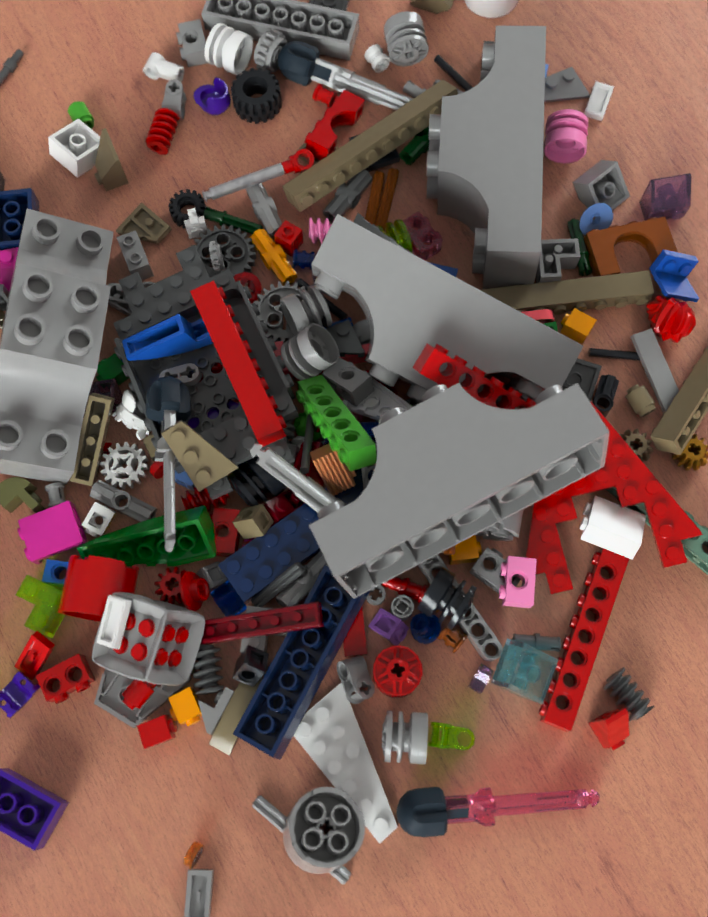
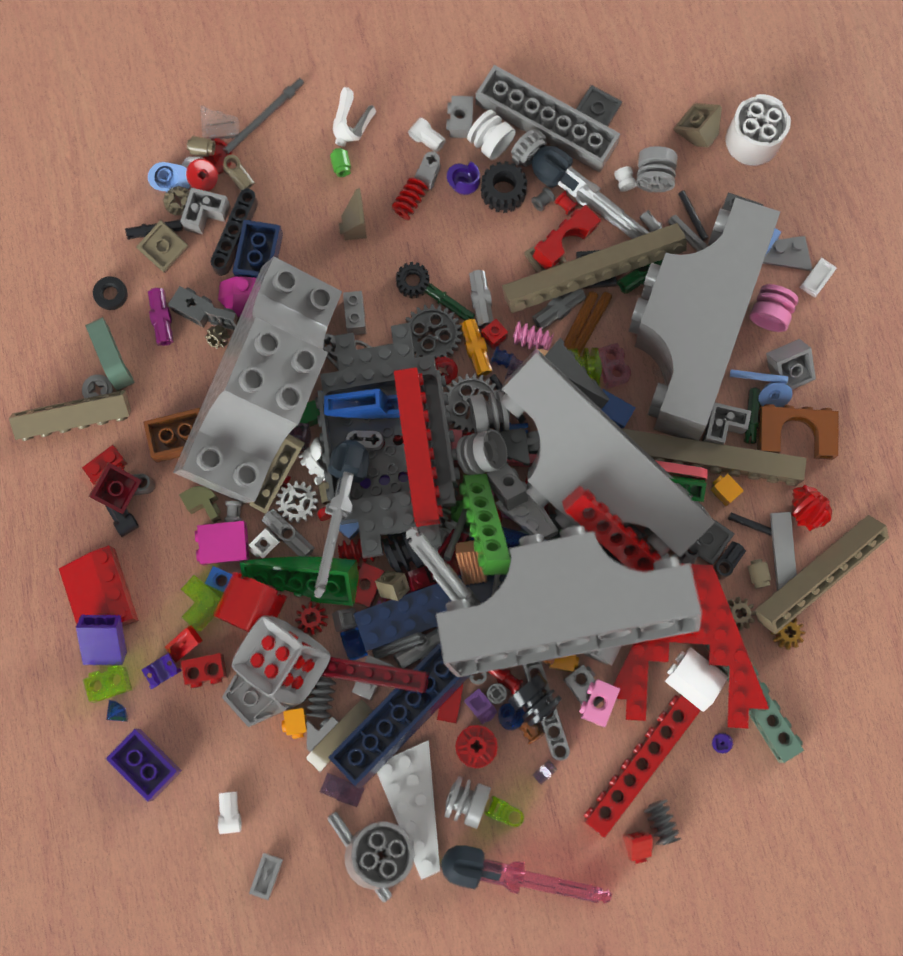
camera: 15 degrees right, 5 degrees up
white slope [48,119,100,178] -> none
white tile [96,595,132,649] -> none
dark tan wing [116,202,172,244] -> none
red brick [122,679,157,710] -> none
red brick [137,715,177,749] -> none
dark tan wing [161,420,239,492] -> none
red piece [180,571,209,612] -> none
clear orange tile [183,841,204,869] -> none
white plate [184,208,207,239] -> none
flat silver piece [202,149,314,202] -> none
light grey gear [209,240,225,274] -> none
black brick [232,645,269,687] -> none
light grey piece [337,655,375,704] -> none
clear light blue brick [491,639,558,704] -> none
dark grey pin [512,633,561,652] -> none
clear purple slope [639,173,692,221] -> none
blue bracket [649,249,699,302] -> none
none -> white piece [218,792,242,834]
none -> slope [320,773,365,807]
none -> white piece [333,87,376,146]
none -> dark grey bush [531,187,556,212]
none -> dark purple tile [712,733,733,754]
none -> light blue bar [730,369,788,384]

